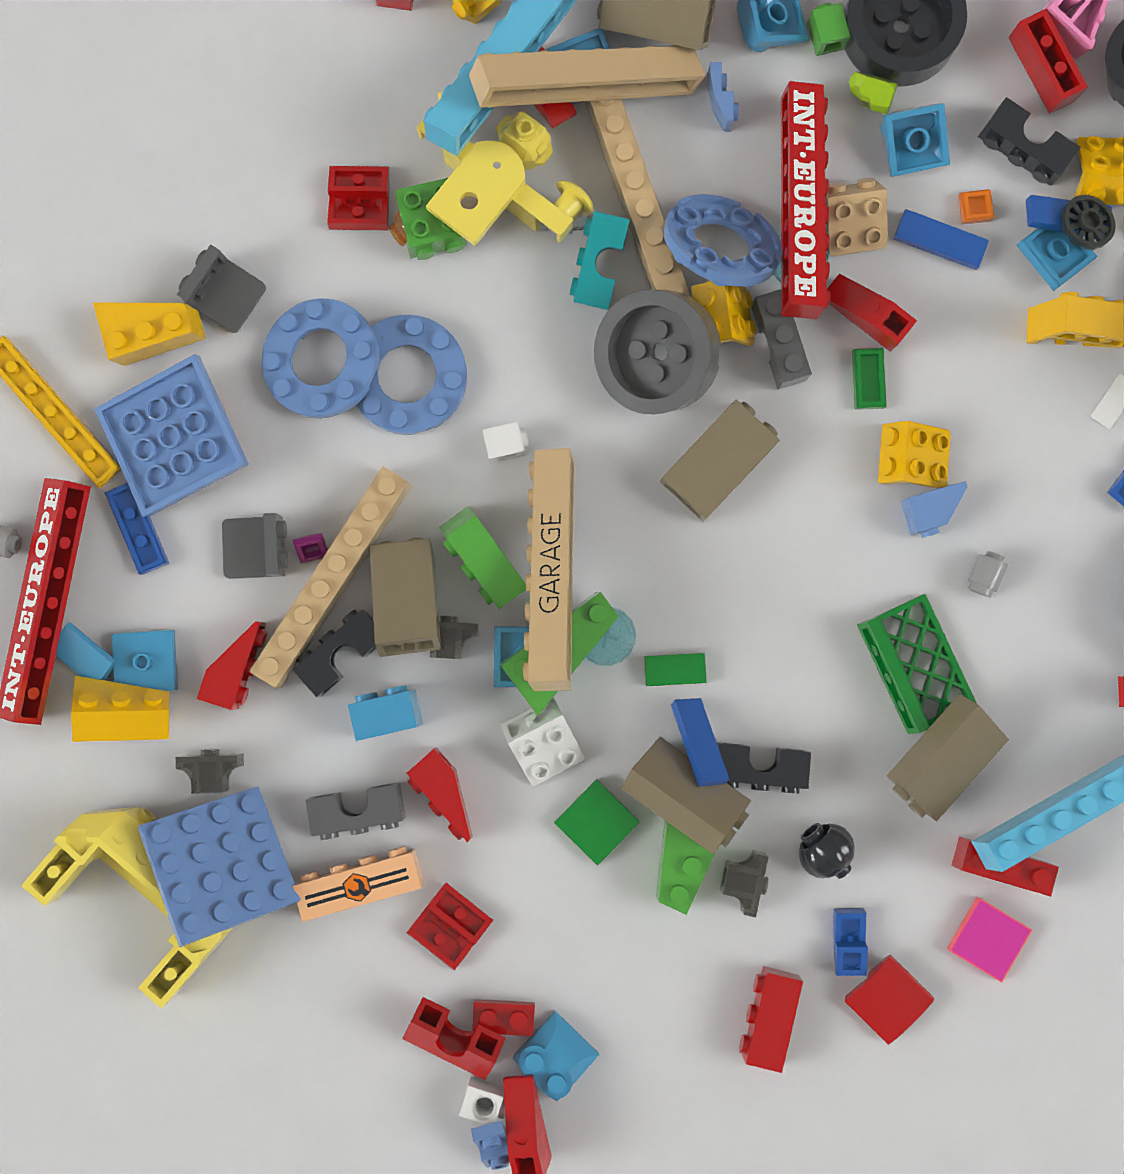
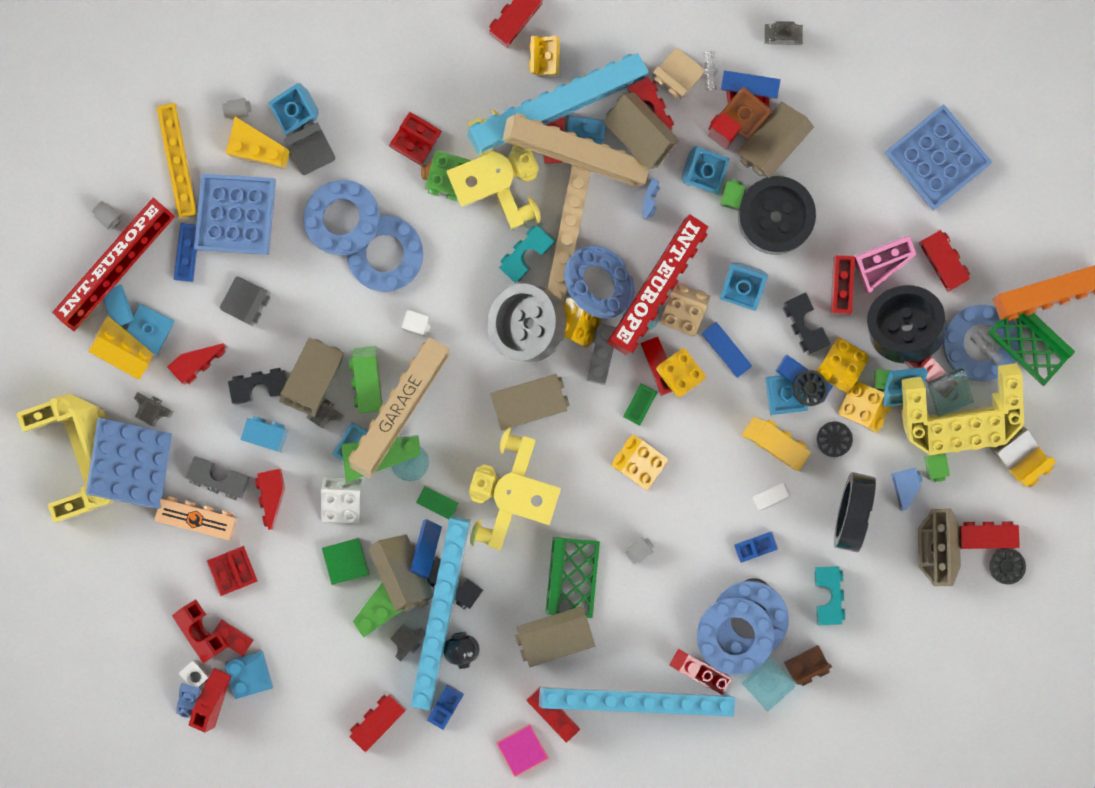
camera: 30 degrees right, 0 degrees up
tan brick [249,466,412,688] -> none
magenta slope [292,533,328,563] -> none
red slope [844,954,934,1045] -> none
lime rock [849,71,898,114] -> none
medium blue slope [900,481,967,538] -> none
orange tile [958,189,994,225] -> none
none -> light grey brick [222,98,251,120]
none -> dark azure slope [268,83,319,135]
none -> medium azure brick [410,515,471,710]
none -> light yellow piece [468,427,561,551]
none -> yellow bracket [657,347,707,398]

